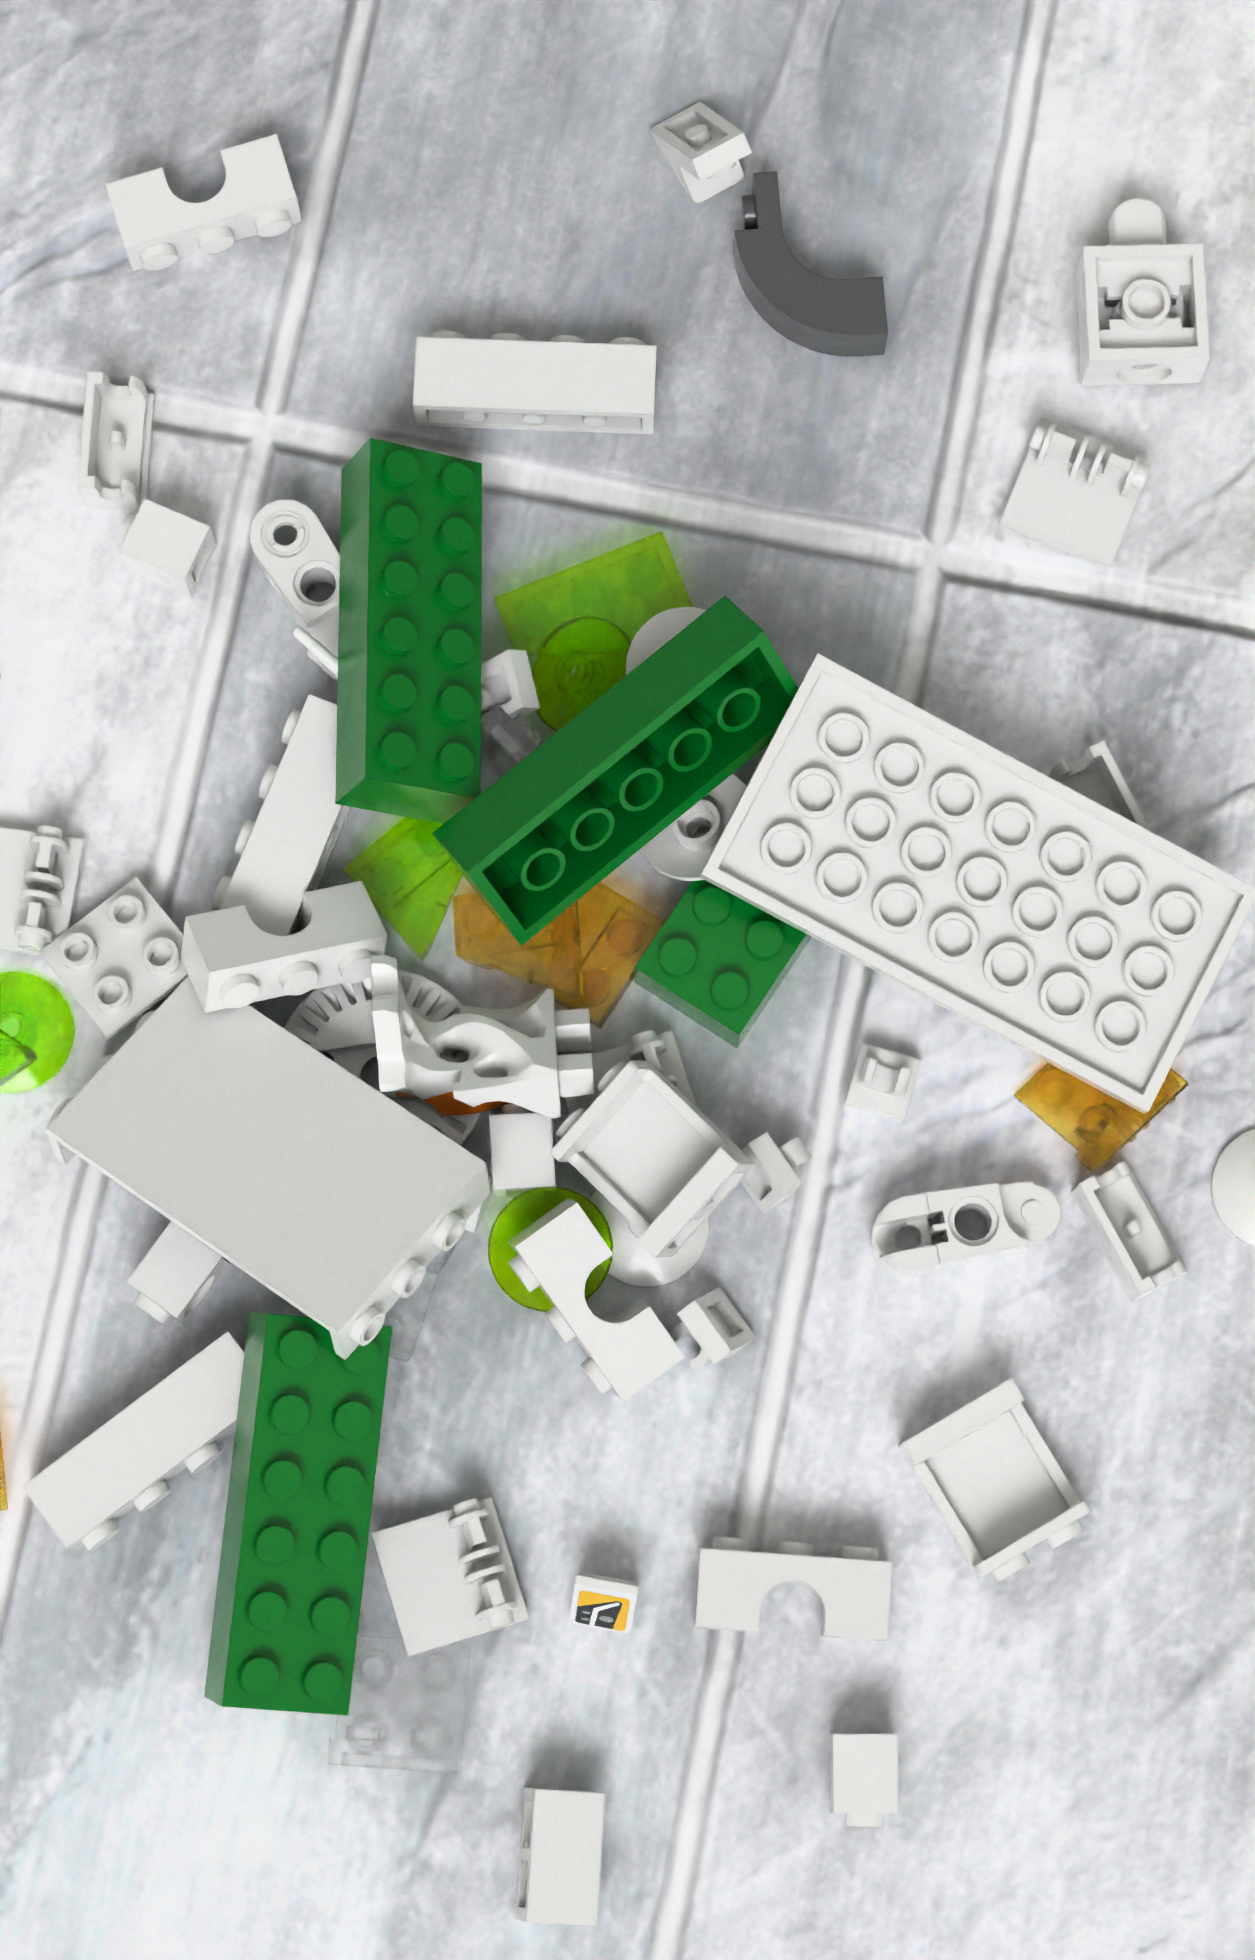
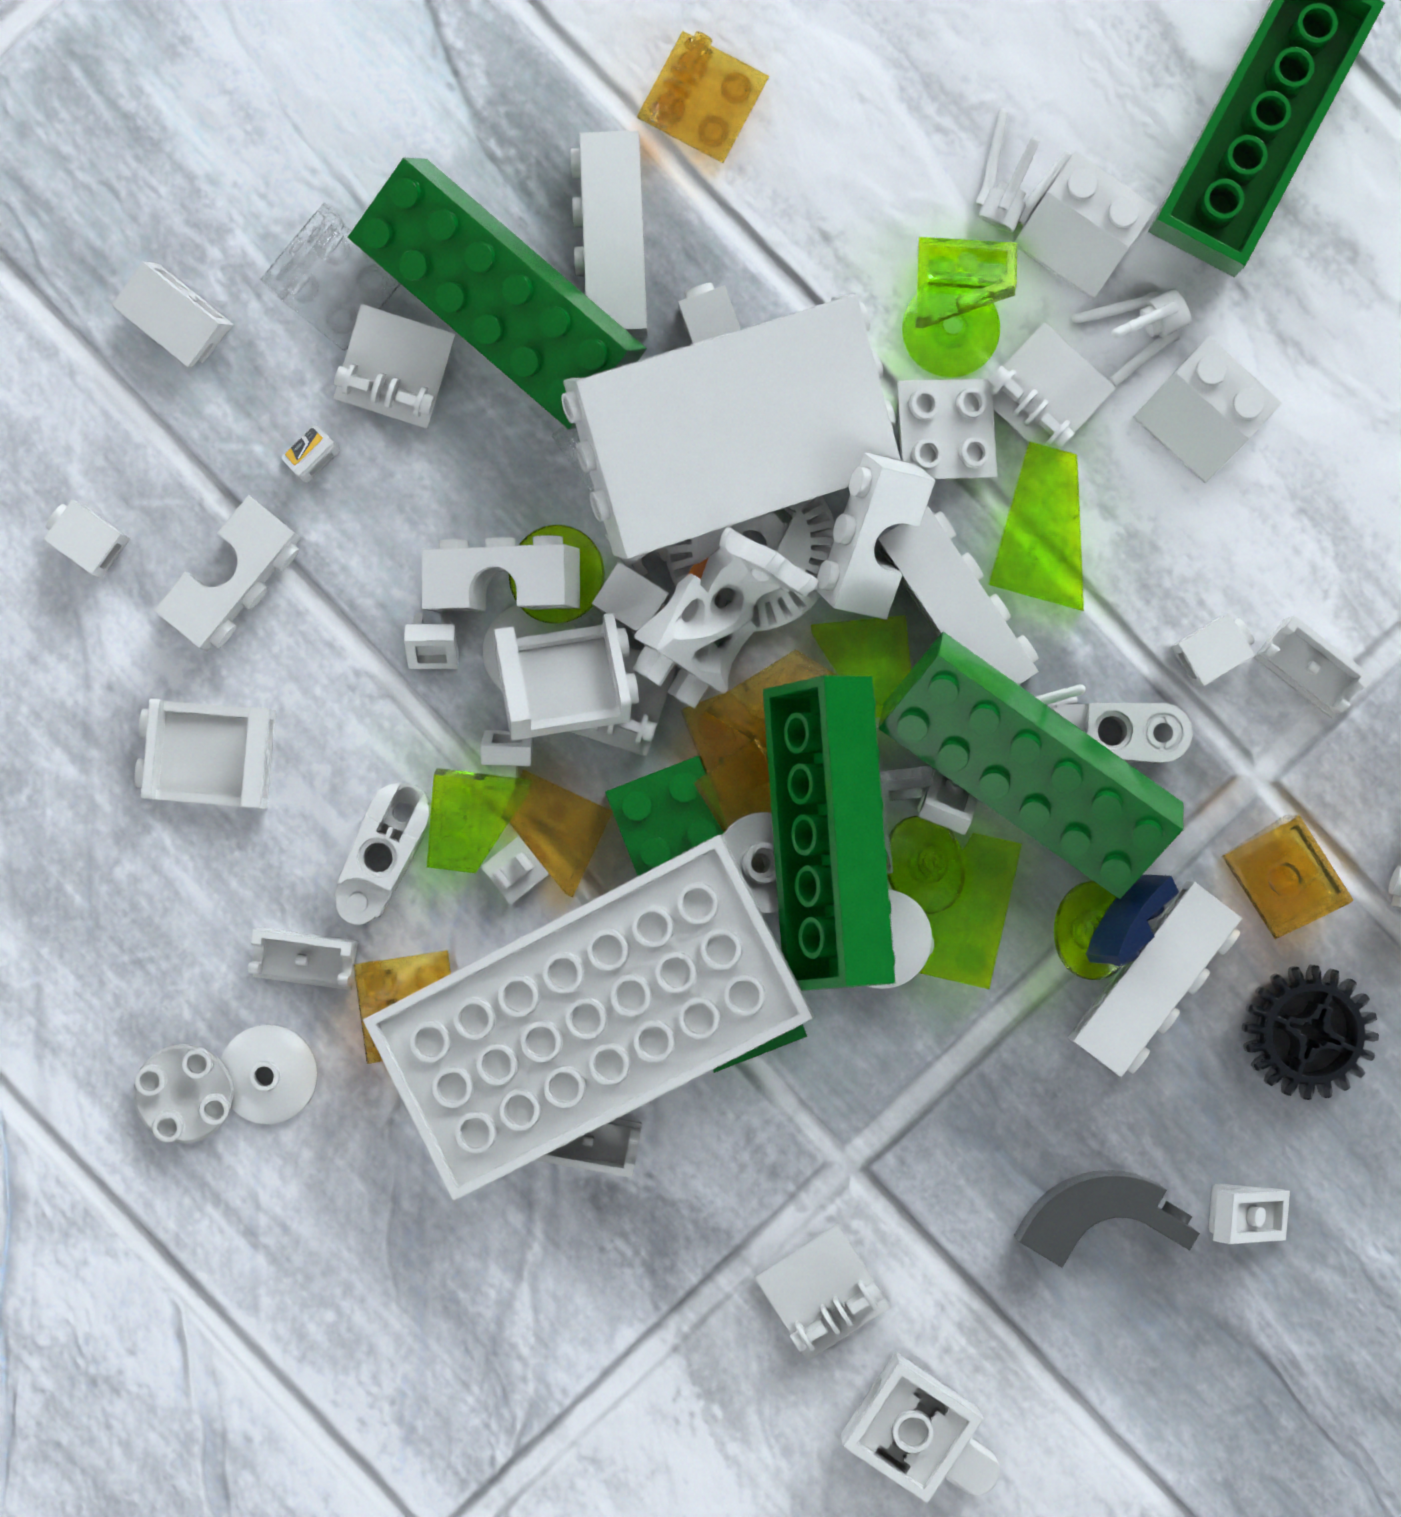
camera: 125 degrees right, 10 degrees up
none -> clear neon green wing [427,768,532,873]
none -> clear yellow wing [503,769,613,898]
none -> clear yellow piece [694,738,771,833]
none -> clear neon green wing [987,441,1084,611]
none -> clear neon green dish [1053,880,1122,980]
none -> dark blue slope [1086,875,1179,966]
none -> clear yellow slope [1222,815,1354,939]
none -> black gear [1242,965,1379,1100]

